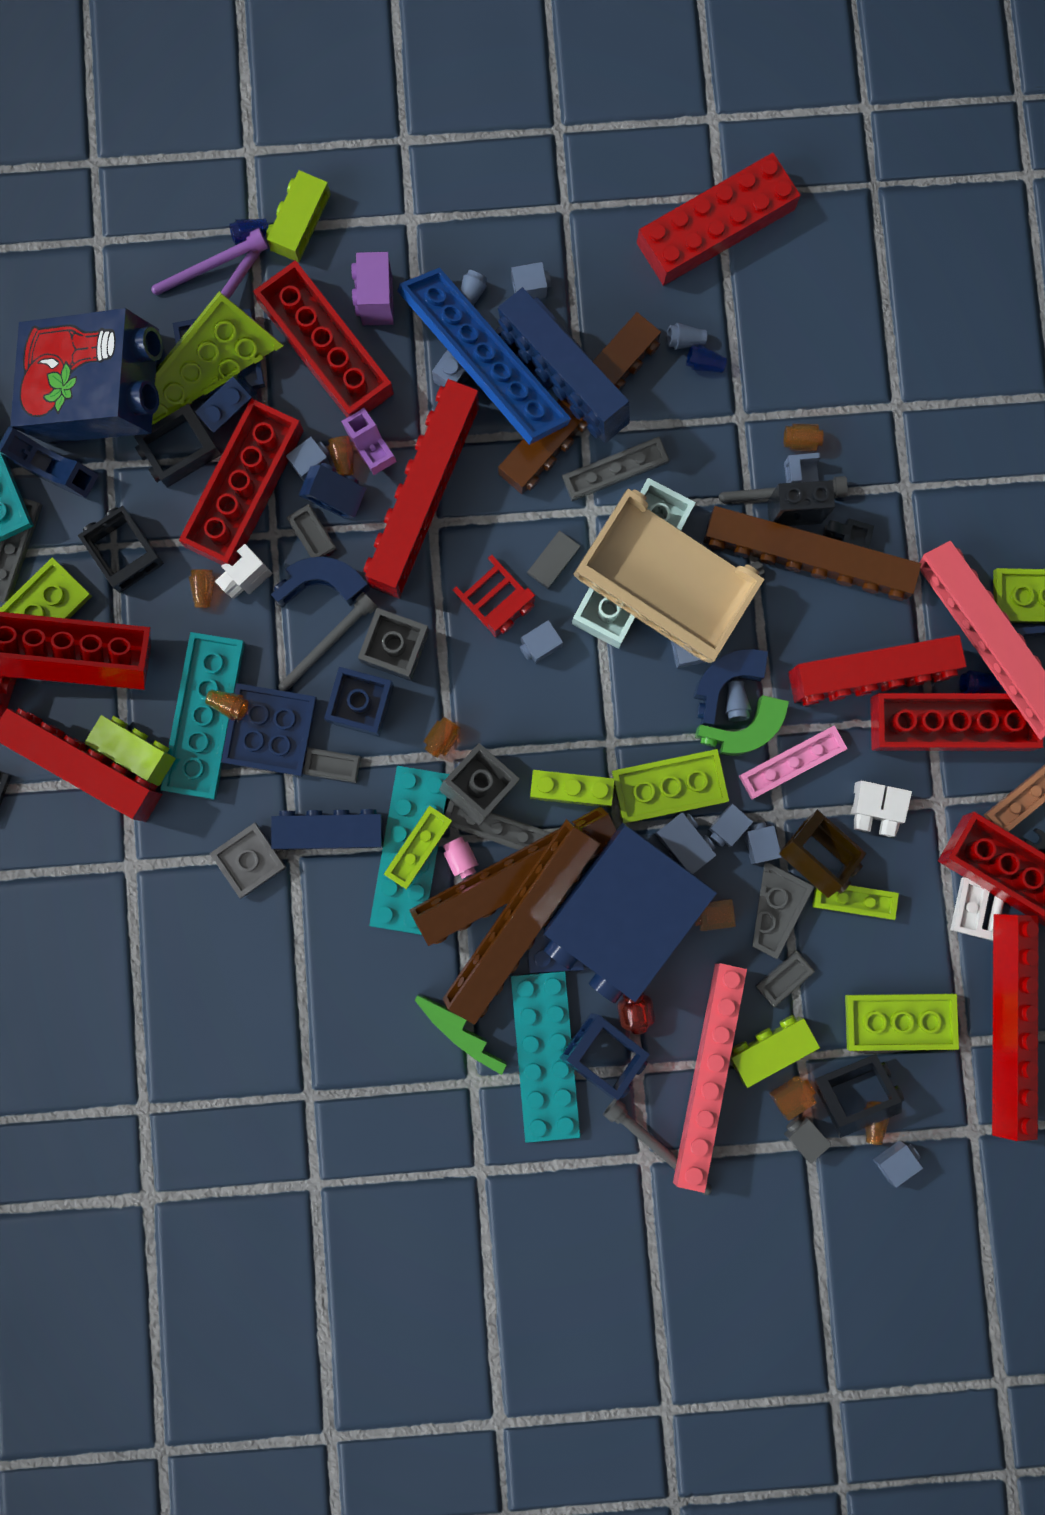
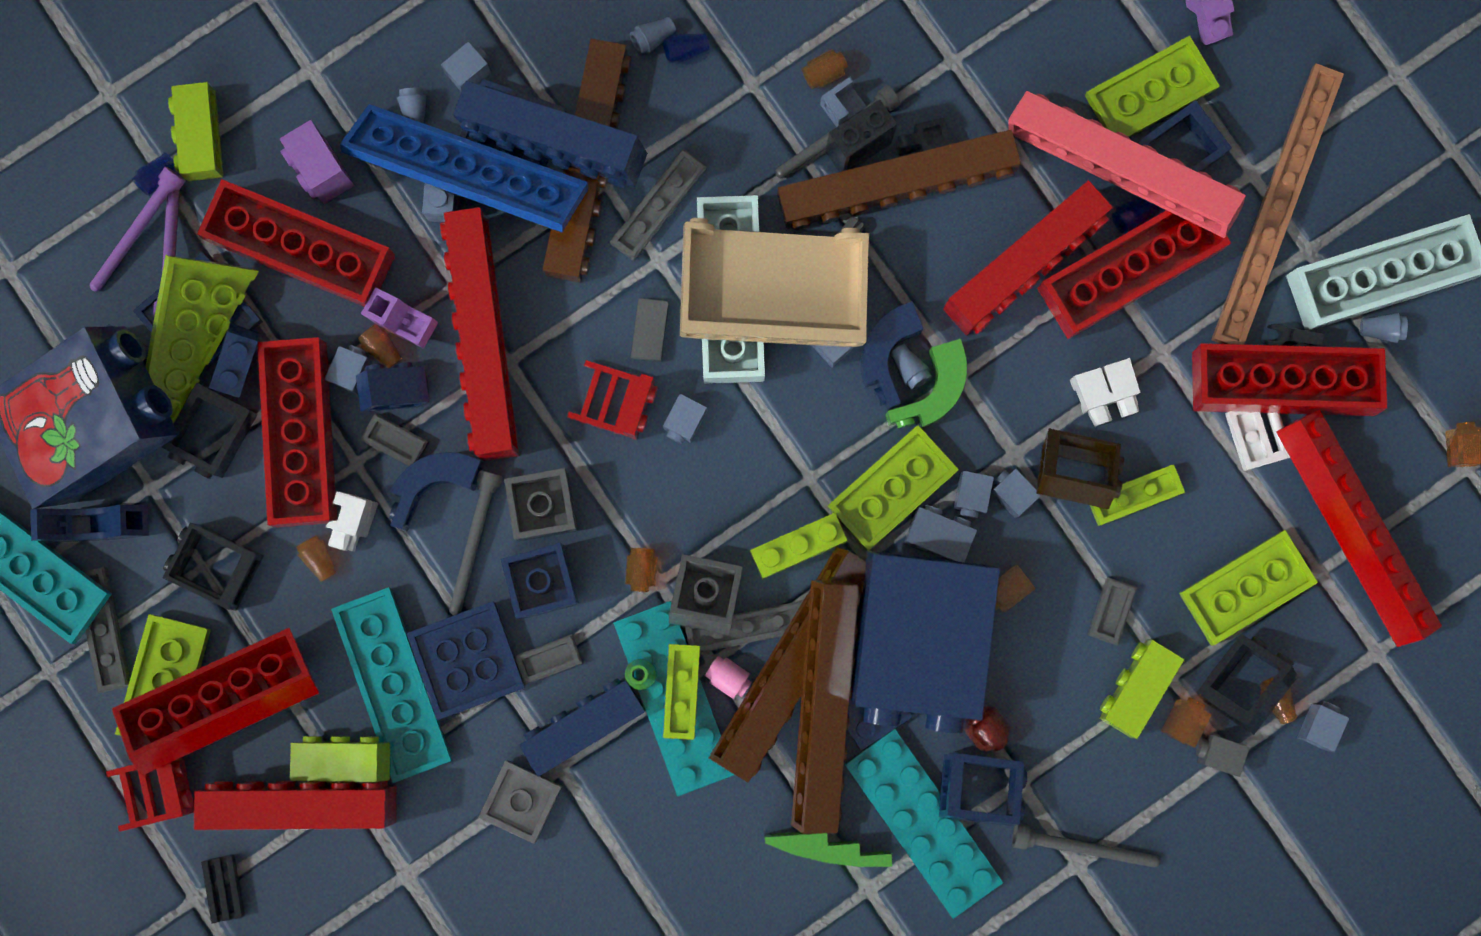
camera: 25 degrees left, 0 degrees up
clear orange cone [205,689,249,720] -> none
coral brick [673,963,747,1193] -> none
bright pink plate [739,725,847,800] -> none
dark grey wing [752,862,814,959] -> none
none -> bright green cone [625,659,656,690]

